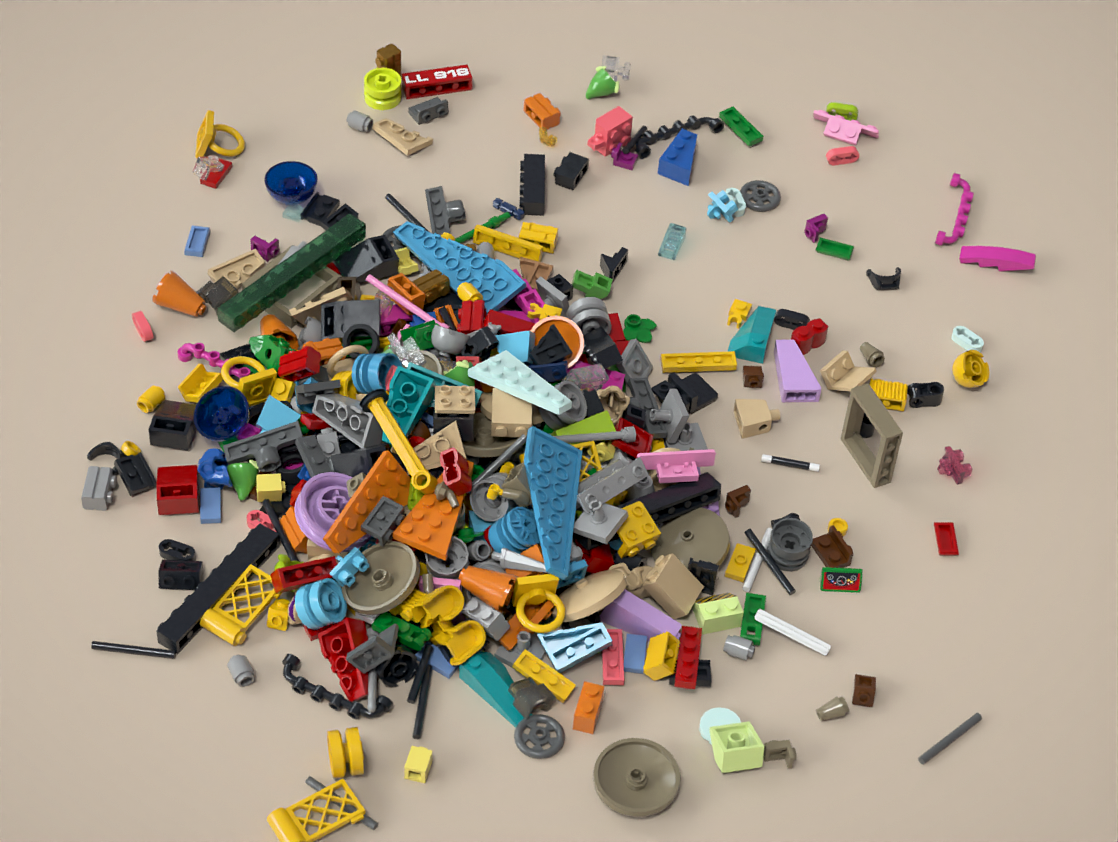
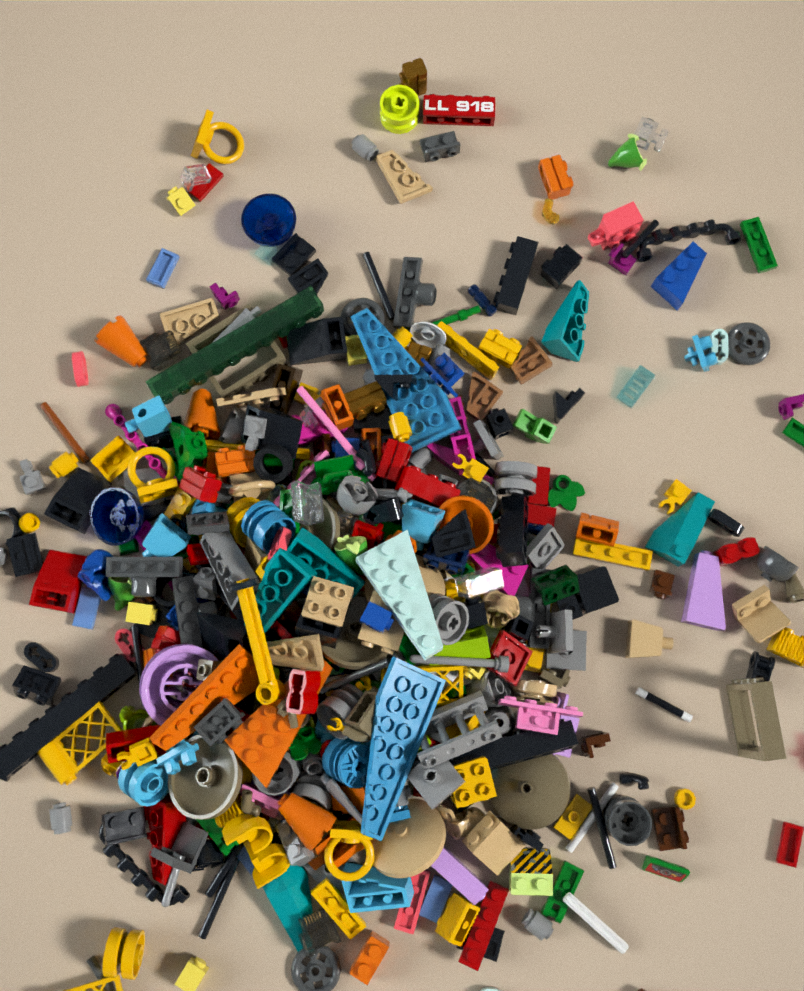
camera: 20 degrees right, 30 degrees up
none -> light grey plate [19,459,46,495]
none -> dark orange bar [40,402,90,464]
none -> black plate [102,807,147,846]
none -> yellow plate [117,737,158,770]
none -> medium azure torso [125,395,172,437]
none -> light yellow bracket [166,186,196,216]
none -> light grey plate [243,415,267,451]
none -> black arm [355,447,376,477]
none -> blue brick [360,601,394,634]
none -> black slope [374,374,417,401]
none -> white dish [410,322,446,348]
none -> blue bracket [420,352,465,398]
none -> medium nougat wing [511,336,553,385]
none -> dark green bracket [531,565,579,606]
none -> teal wedge [541,280,589,362]
none -> orange brick [576,512,619,547]
none -> dark grey cylinder [757,546,799,582]

